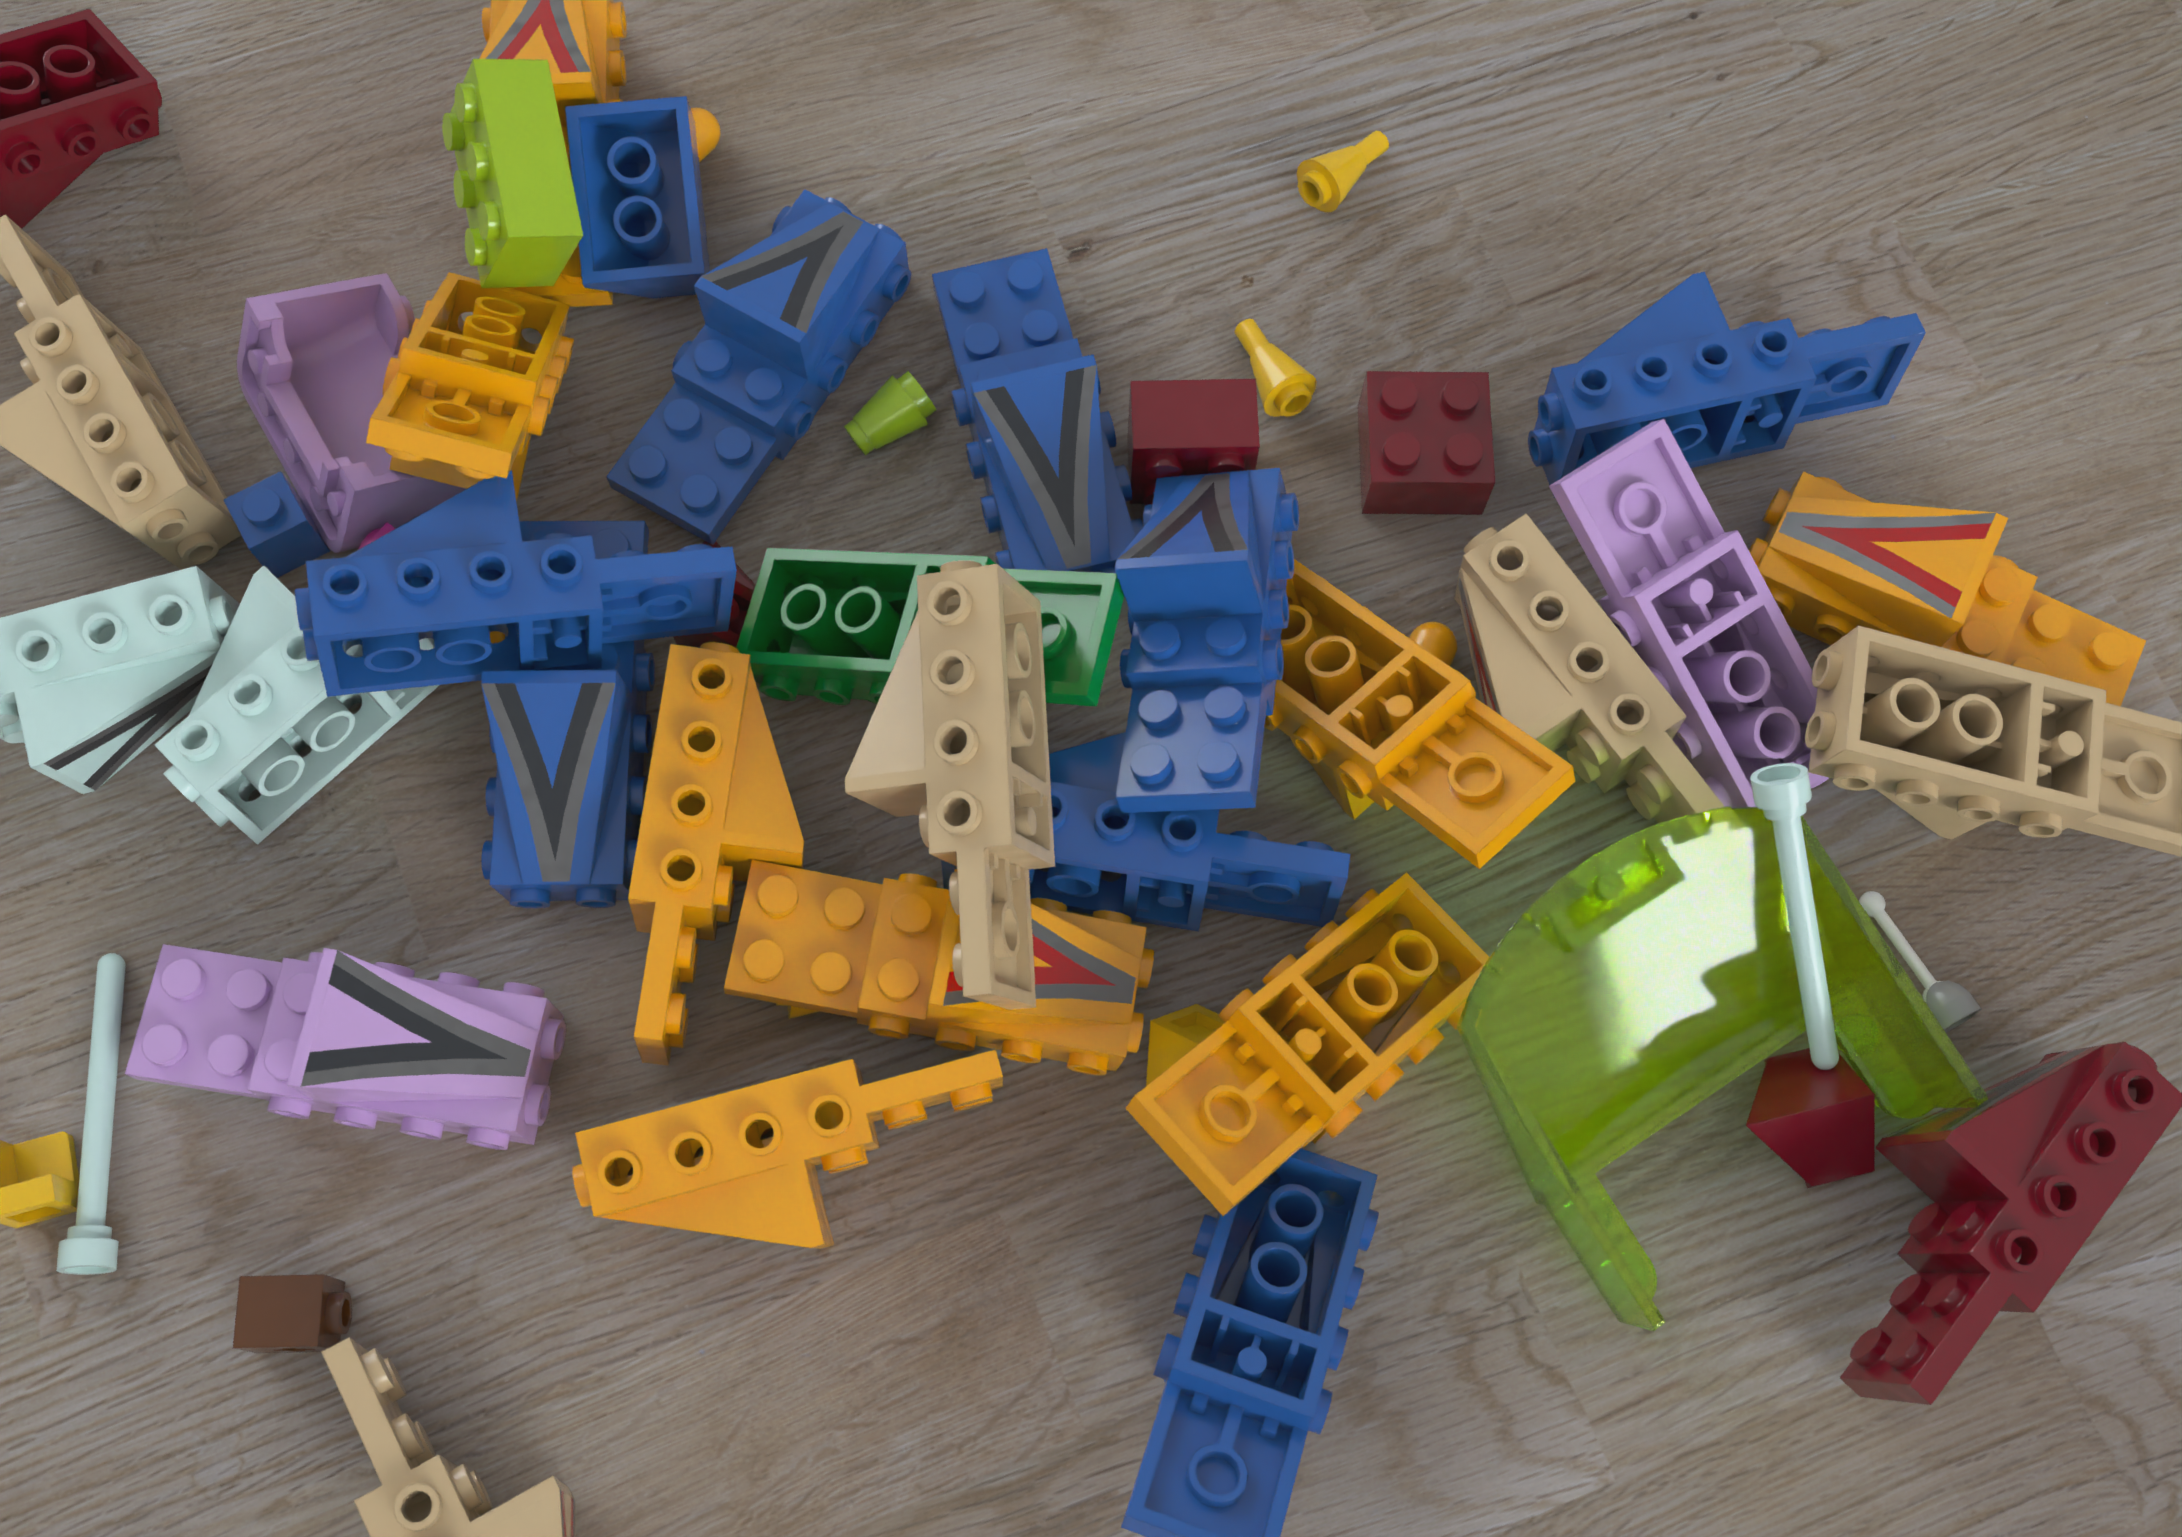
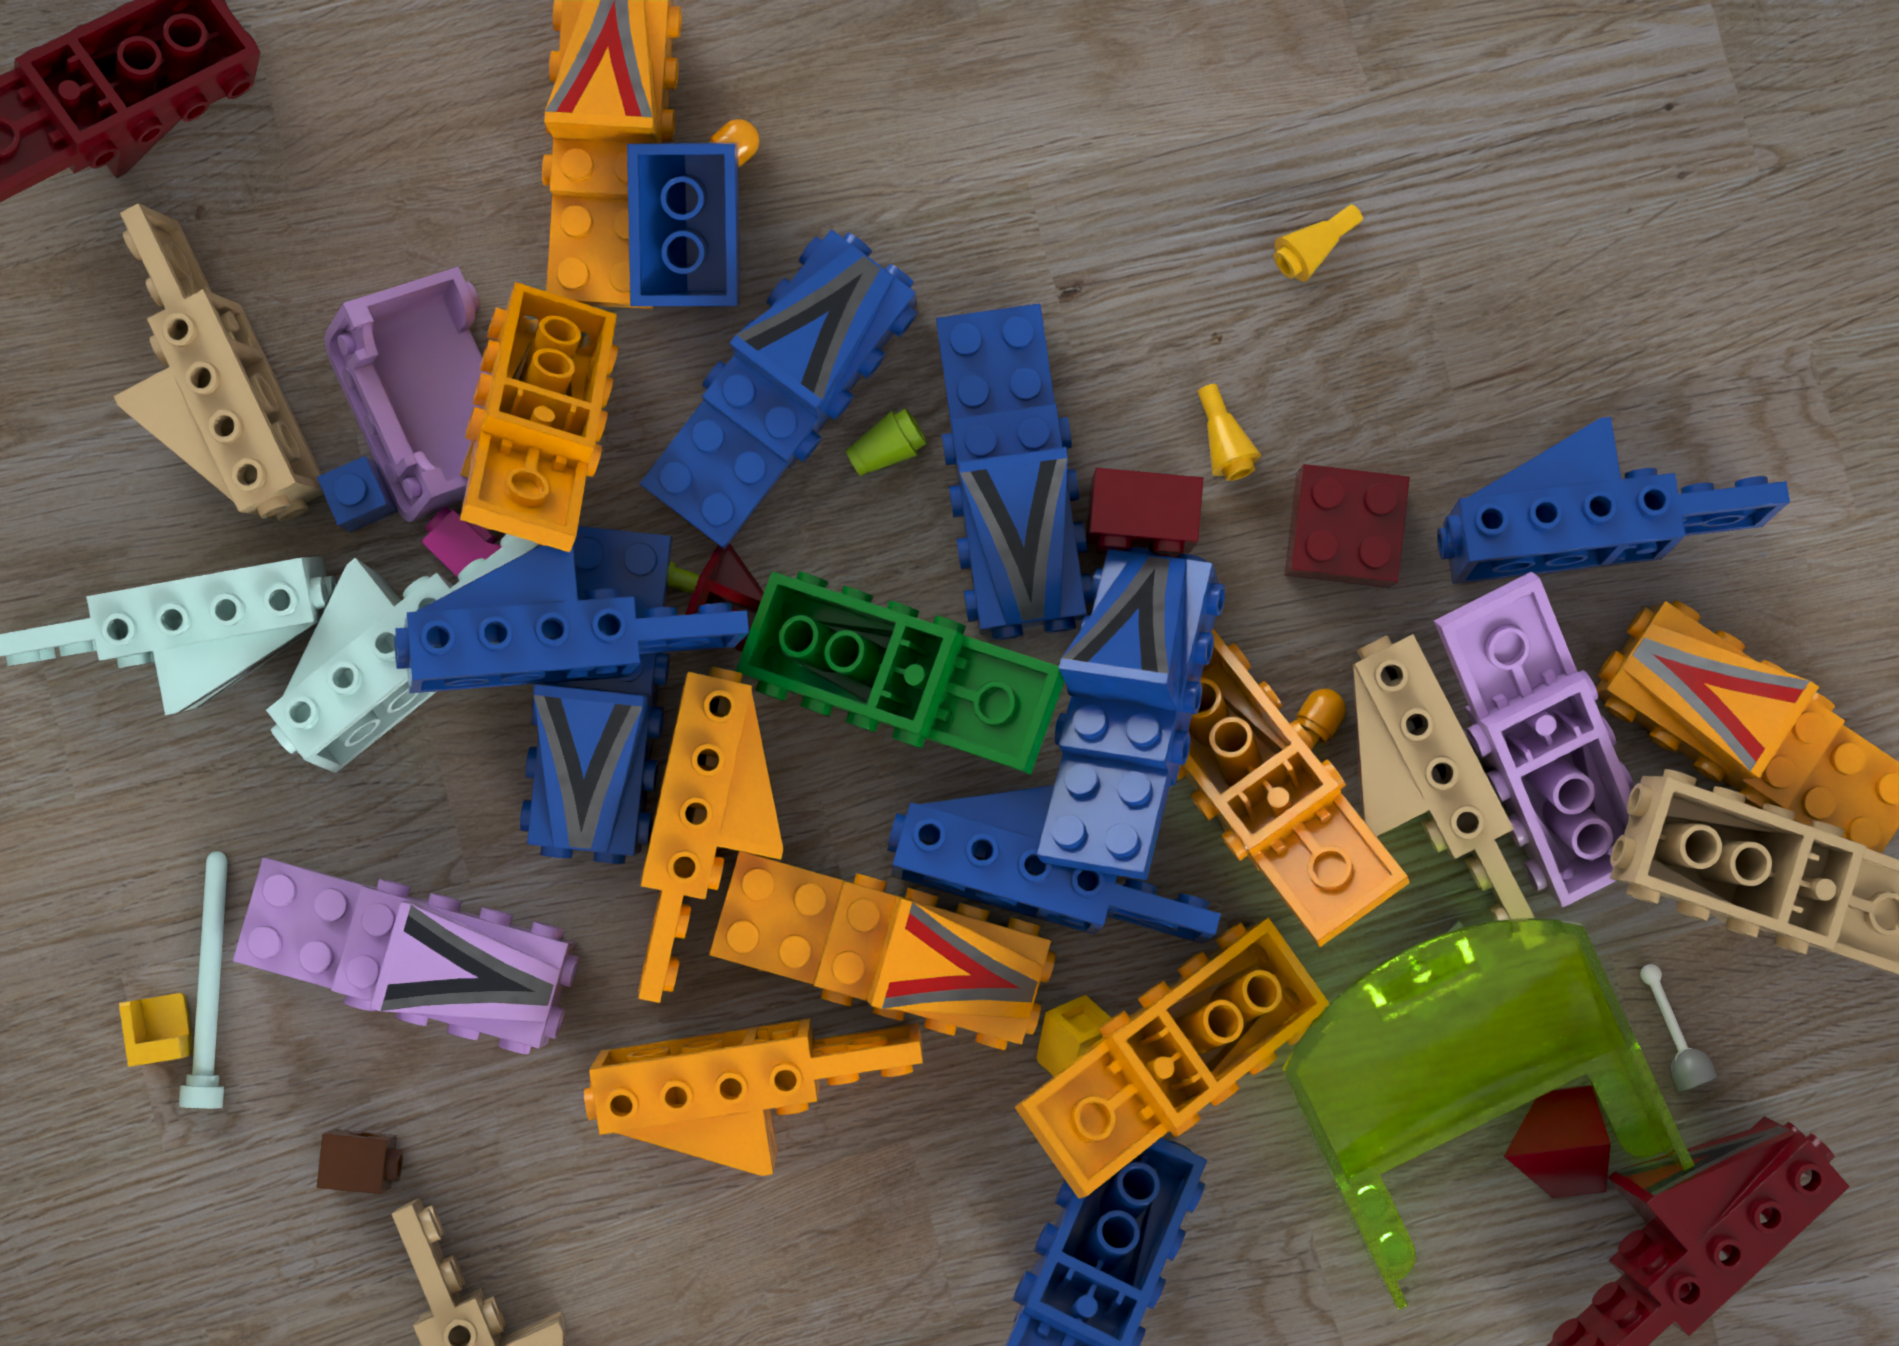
camera: 10 degrees right, 15 degrees up
lime brick [442,58,583,288] -> none
tan wedge [845,560,1055,1010] -> none
light aqua piece [1750,763,1839,1070] -> none

